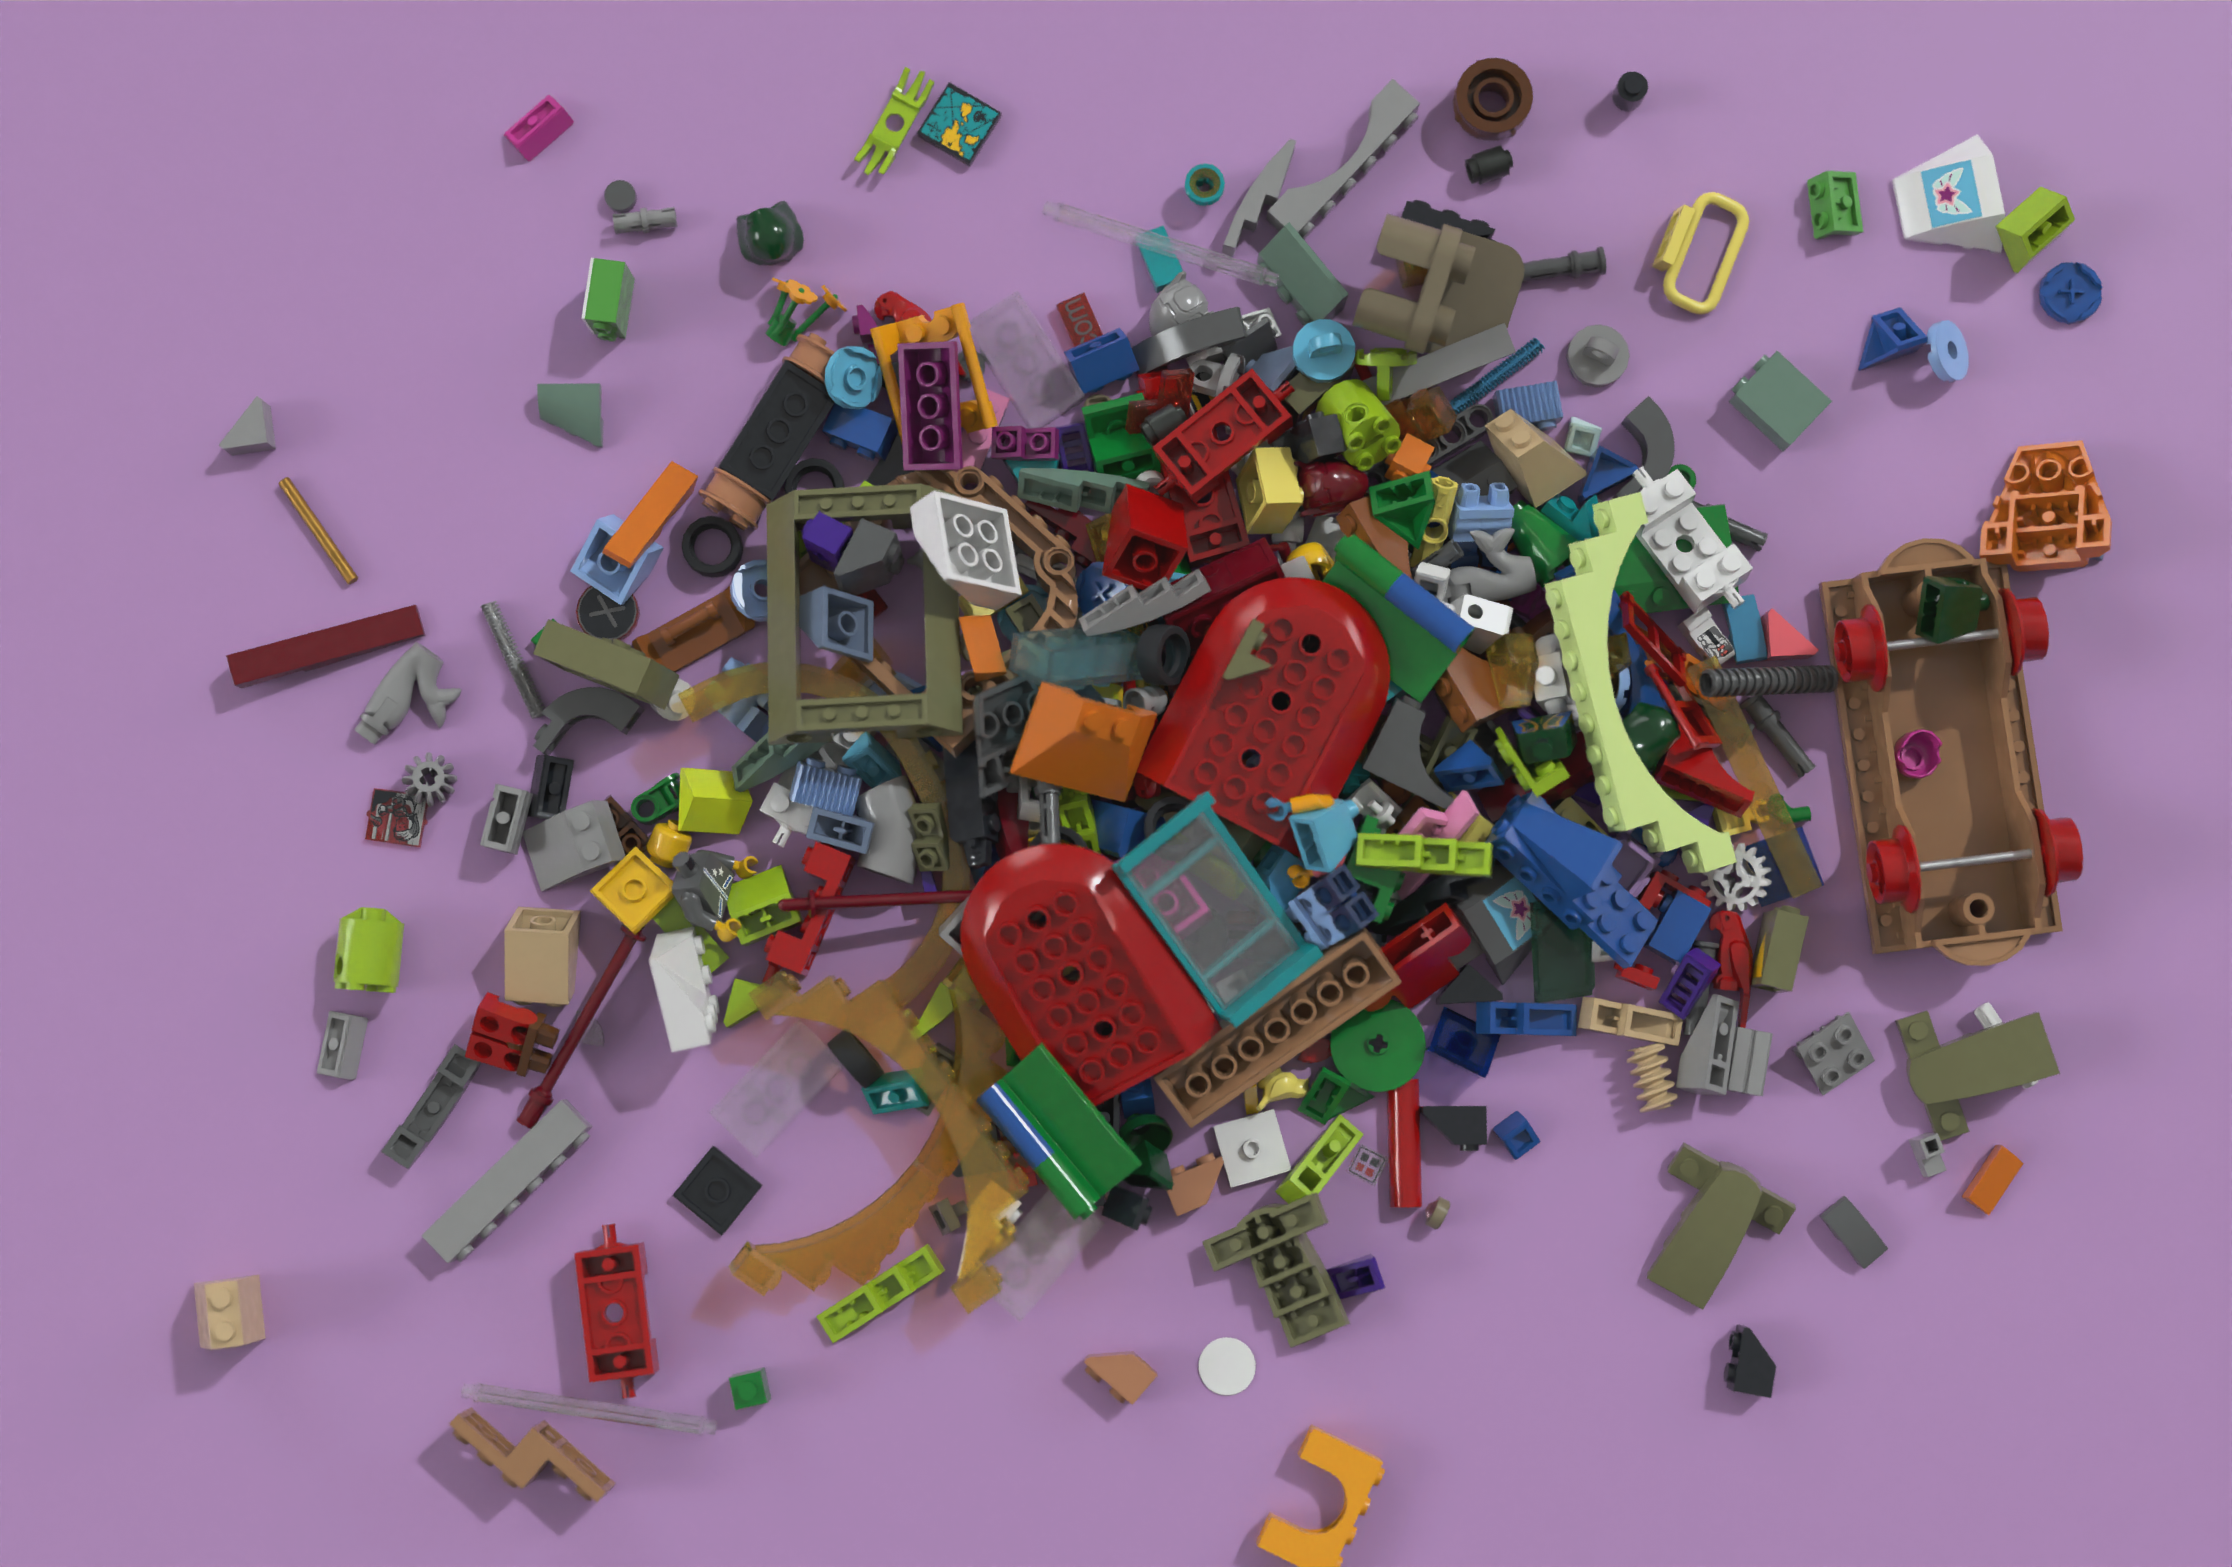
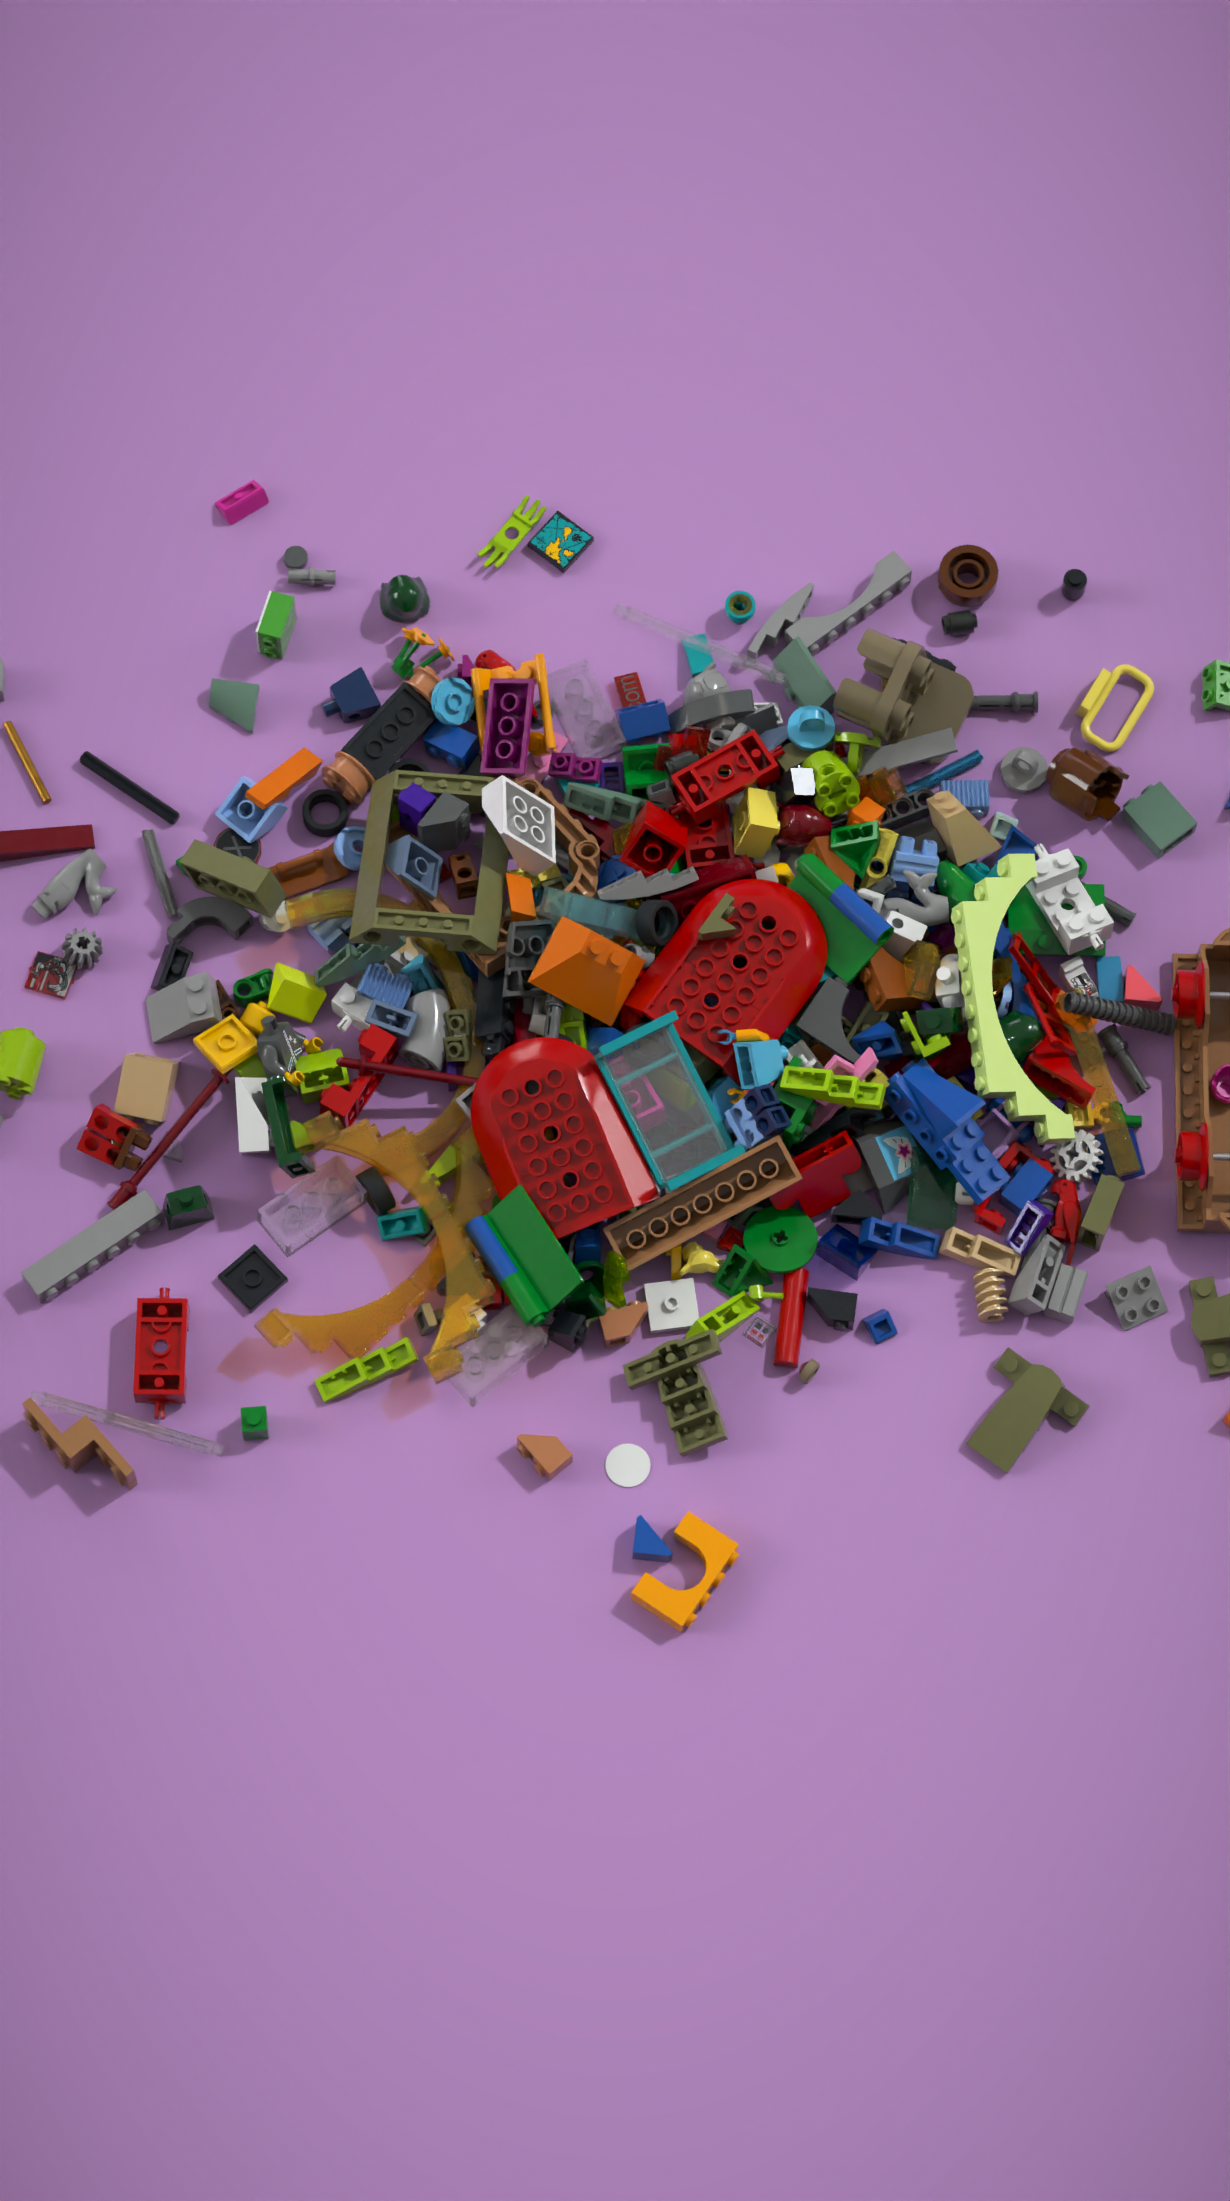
camera: 10 degrees right, 15 degrees down
dark grey slope [381,1044,481,1169] -> none
light grey brick [480,784,533,855] -> none
dark purple slope [1326,1254,1385,1299] -> none
dark grey arch [1612,396,1675,499] -> none
black slope [1724,1324,1776,1398] -> none
dark grey slope [1820,1196,1888,1269] -> none
light grey piece [1908,1132,1947,1177] -> none
none -> black axle [80,751,180,825]
none -> dark green torso [163,1185,215,1231]
none -> dark green panel [261,1075,316,1179]
none -> dark blue torso [321,667,381,723]
none -> reddish brown leg [448,852,479,900]
none -> clear neon green slope [603,1250,630,1309]
none -> blue slope [633,1515,673,1563]
none -> dark grey slope [646,779,677,804]
none -> lime hand [749,1285,784,1302]
none -> reddish brown piece [1046,747,1129,822]

